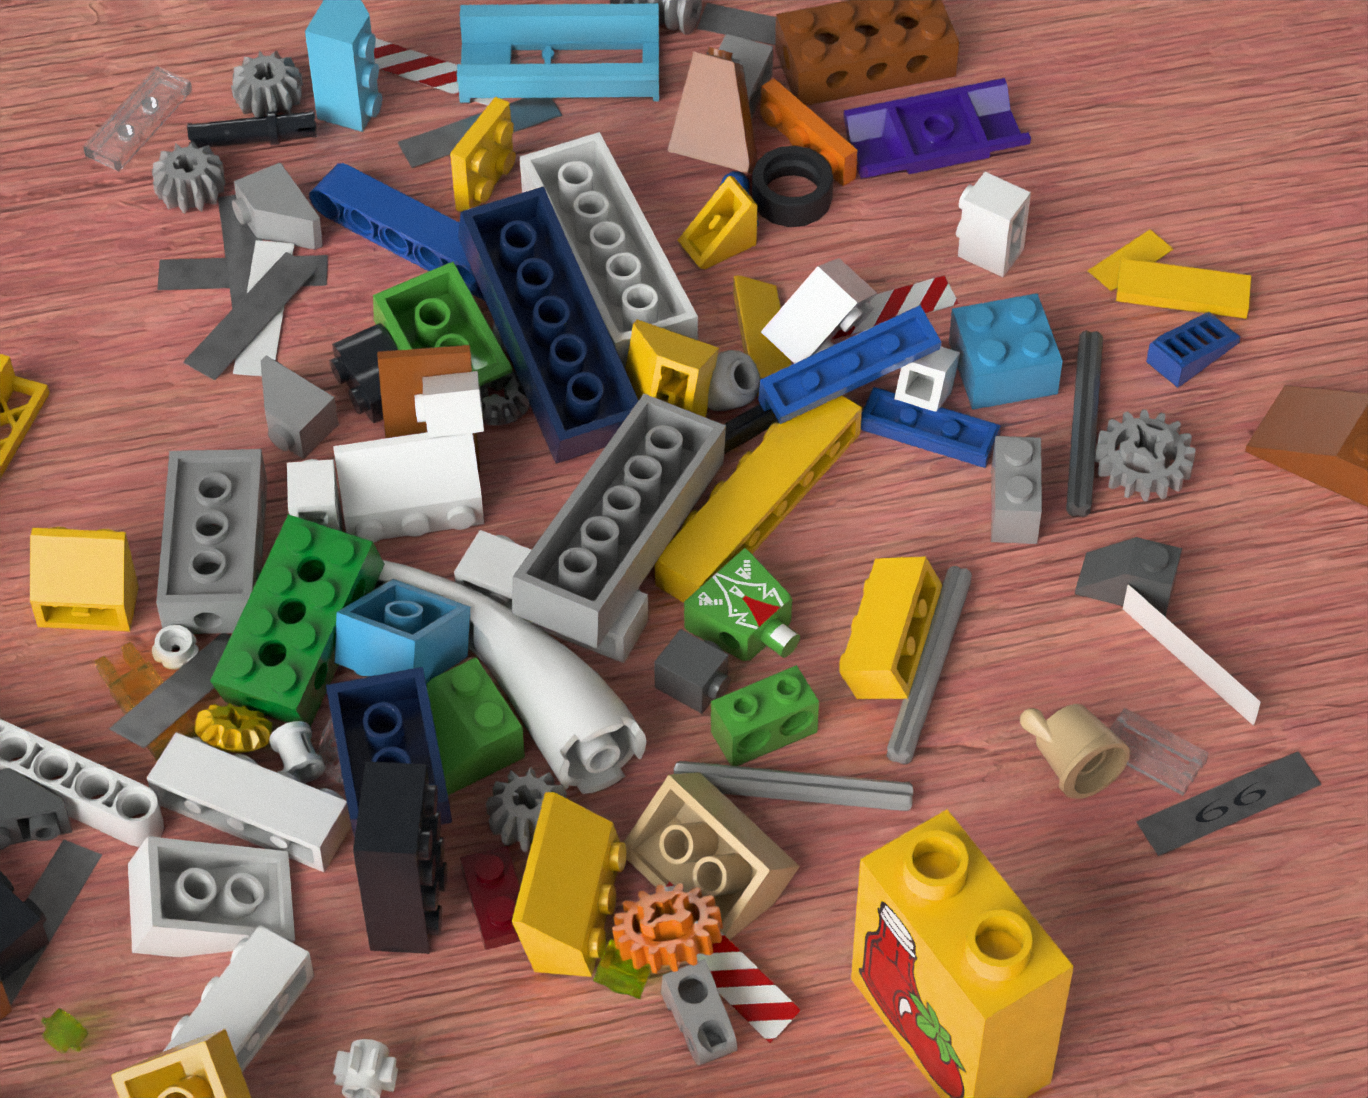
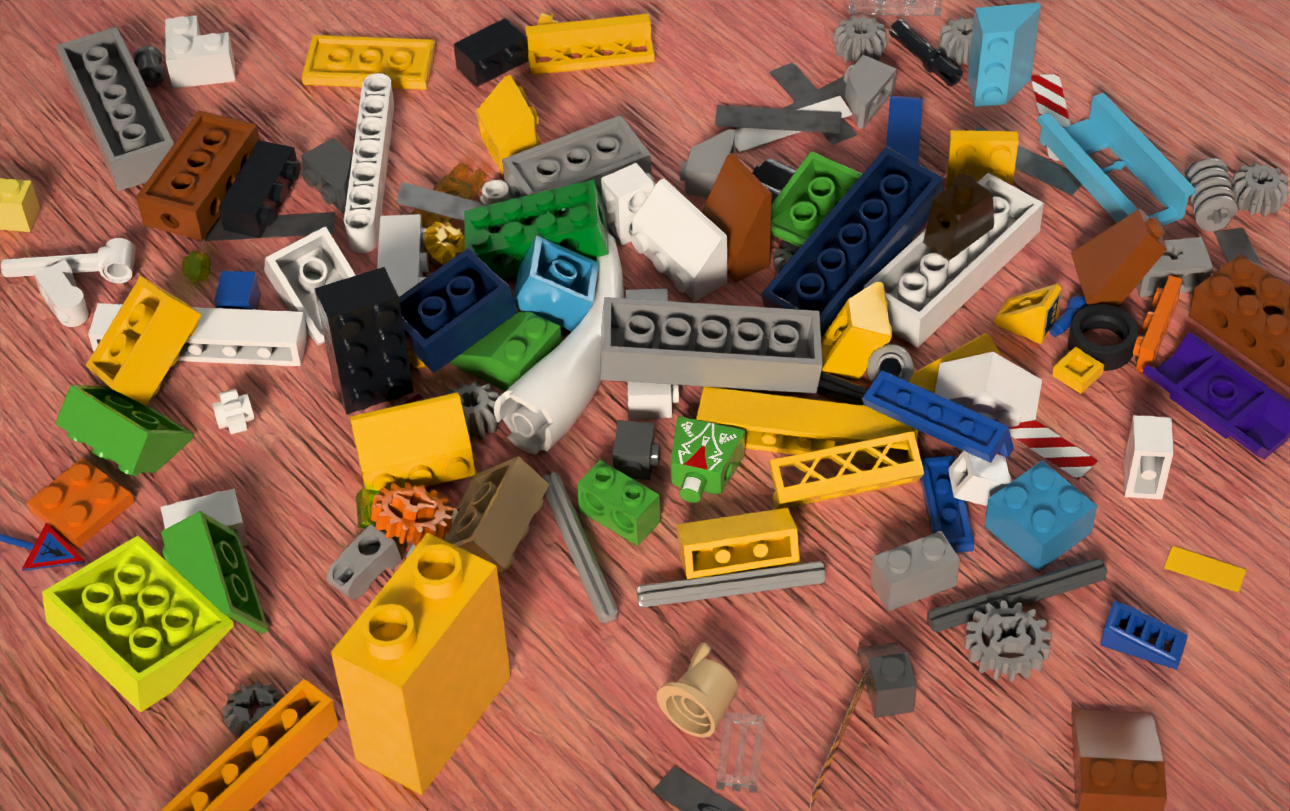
camera: 65 degrees right, 5 degrees down
white brick [414,371,484,438] -> none
yellow tile [1116,258,1251,319] -> none
none -> blue brick [214,271,261,310]
none -> yellow fence [768,431,925,509]
none -> dark brown torso [923,173,994,261]
none -> yellow plate [1052,347,1104,394]

